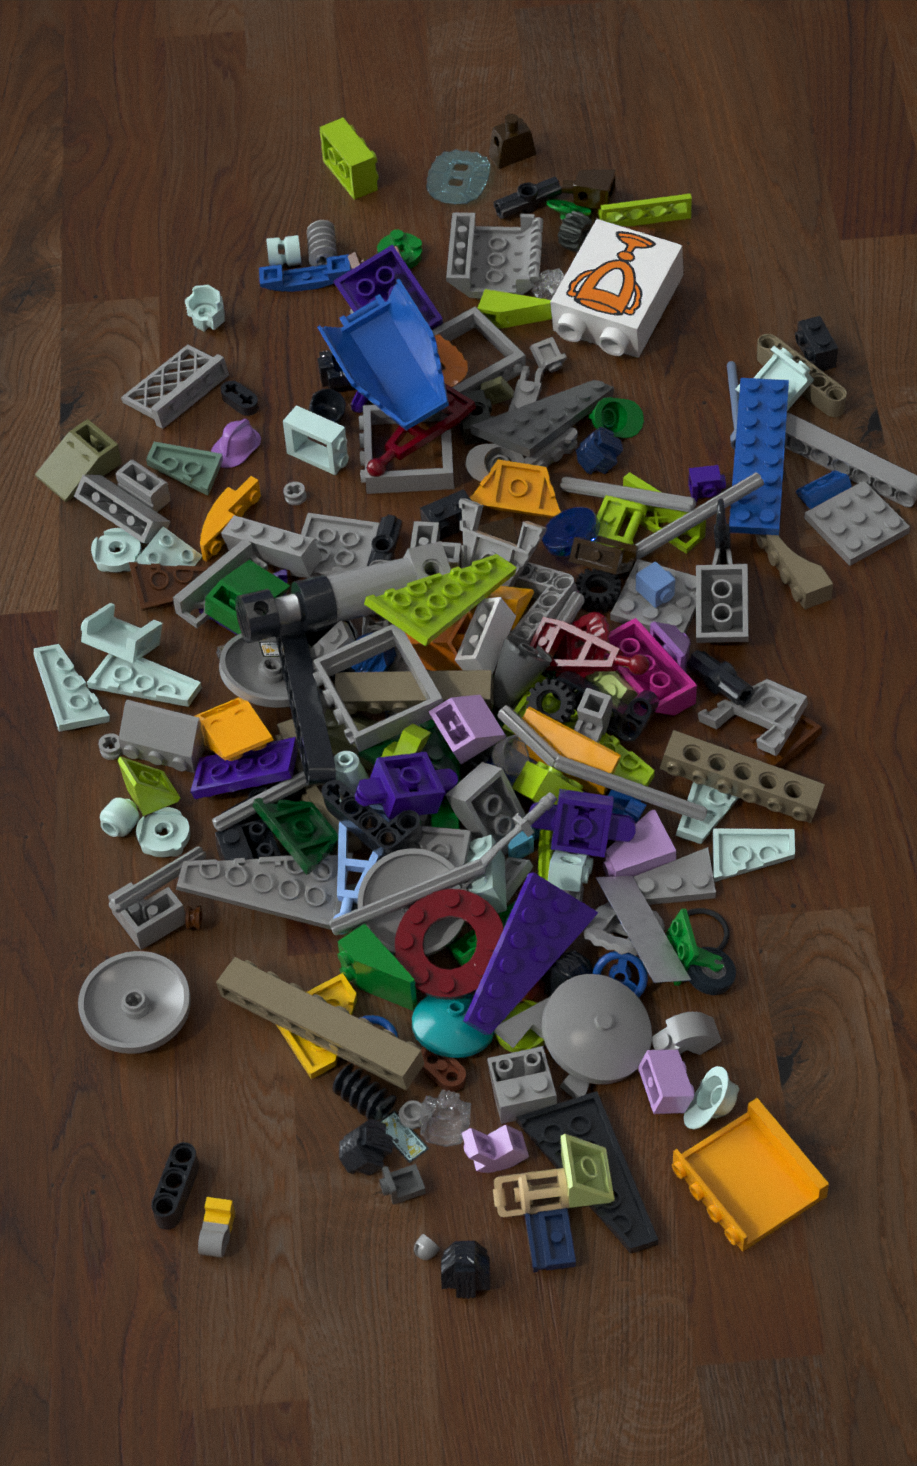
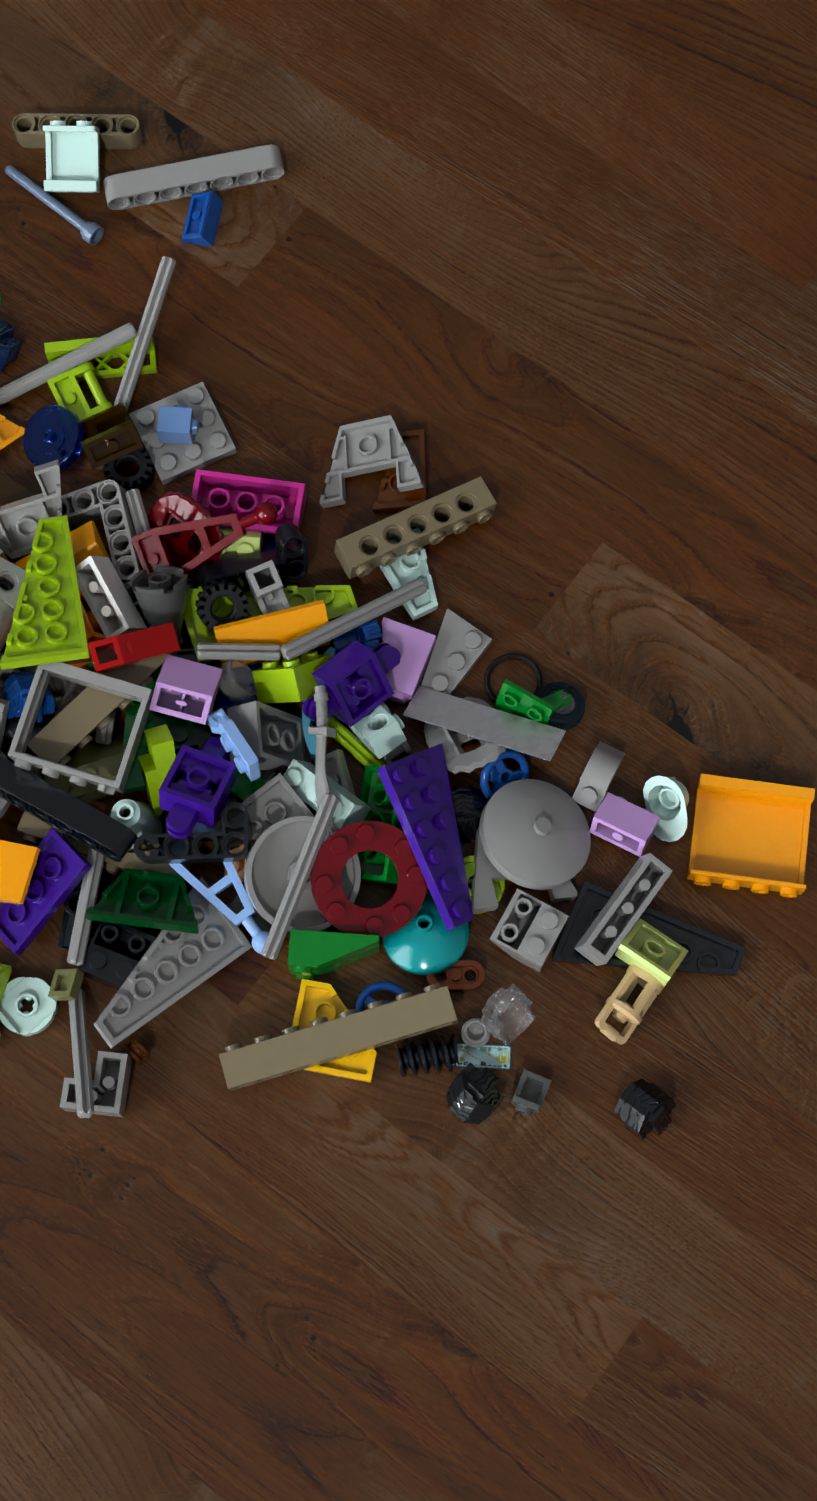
camera: 50 degrees left, 20 degrees up
light grey dish [78,951,191,1053] -> none
black beam [151,1142,199,1230] -> none
leg [198,1197,235,1258] -> none
light grey hinge [414,1234,440,1260] -> none
lavender brick [462,1125,529,1173] -> none
dark blue plate [525,1208,576,1272] -> none
medium lavender slope [650,621,691,672] -> none
black piece [687,650,754,707] -> none
dark purple brick [688,465,726,502] -> none
light grey slope [696,498,749,643] -> none
light aqua wing [713,829,795,882] -> none
blue plate [729,378,789,535] -> none
dark tan arch [755,534,833,610] -> none
black brick [795,316,838,371] -> none
light grey plate [805,481,910,566] -> none
none -> olive plate [48,969,85,1001]
none -> red slope [88,622,180,674]
none -> light blue hinge [208,708,261,782]
none -> light grey brick [574,853,673,966]

